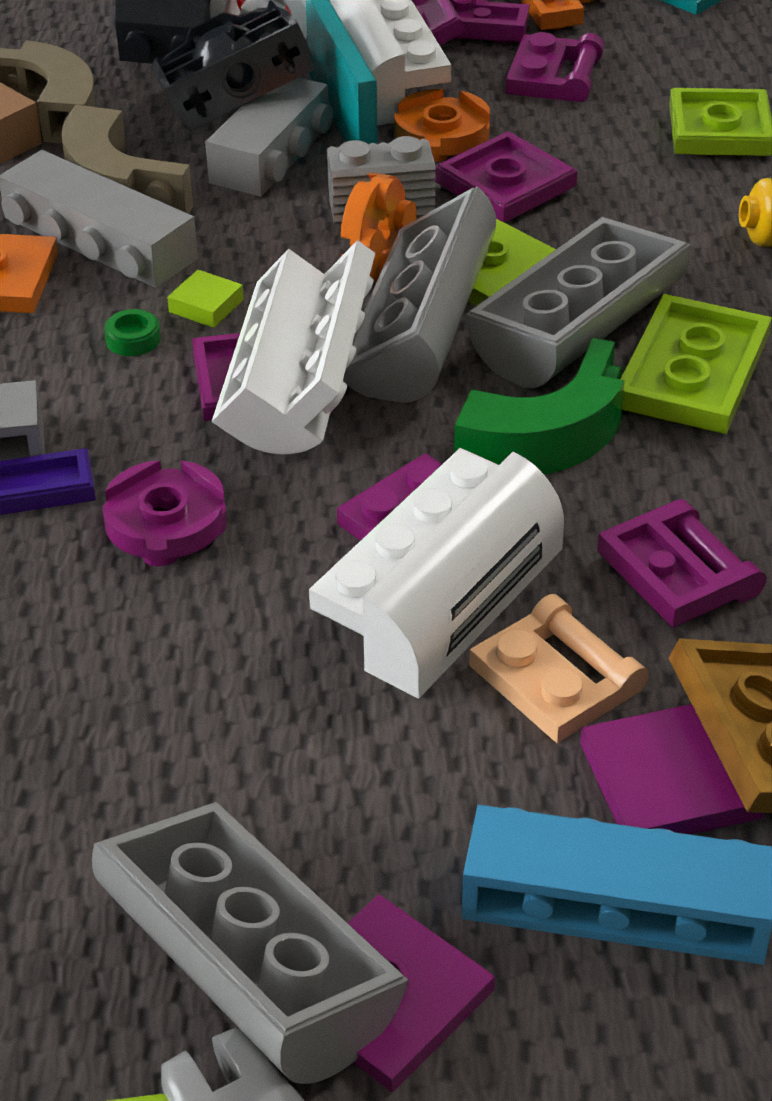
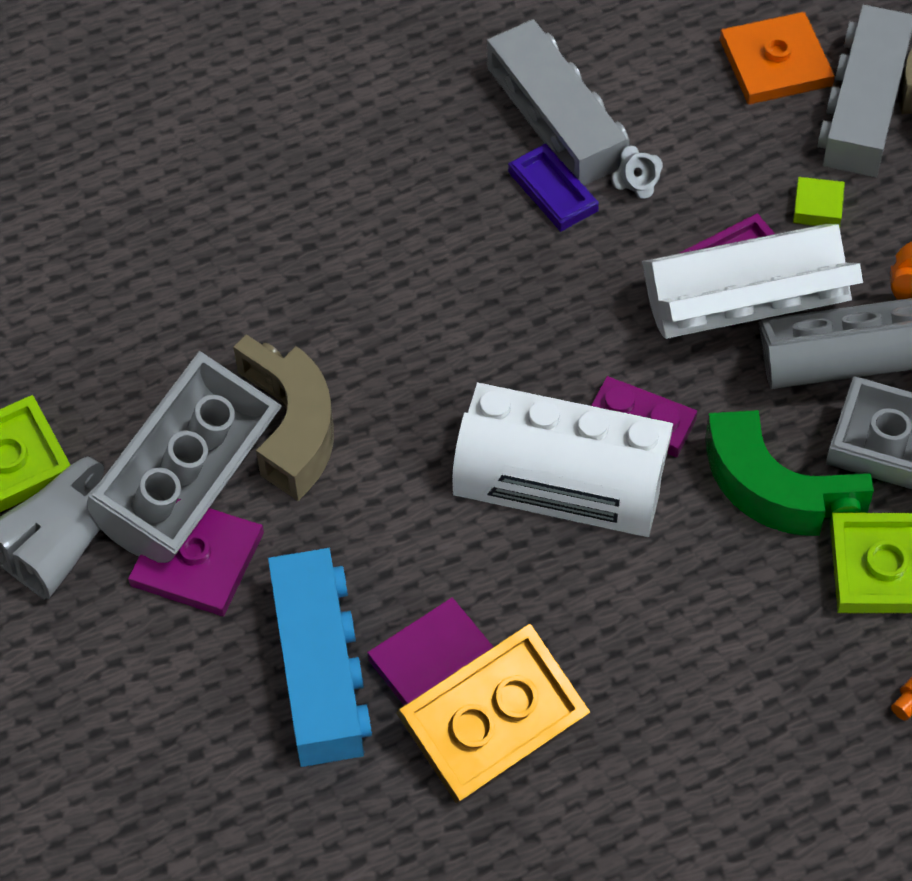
camera: 70 degrees right, 15 degrees up
magenta plate [102,460,227,567] -> none
green tile [104,309,161,356] -> none
light nougat plate [469,594,649,743] -> none
magenta plate [597,499,767,628] -> none
none -> dark tan arch [233,334,334,501]
none -> light grey plate [612,146,663,199]

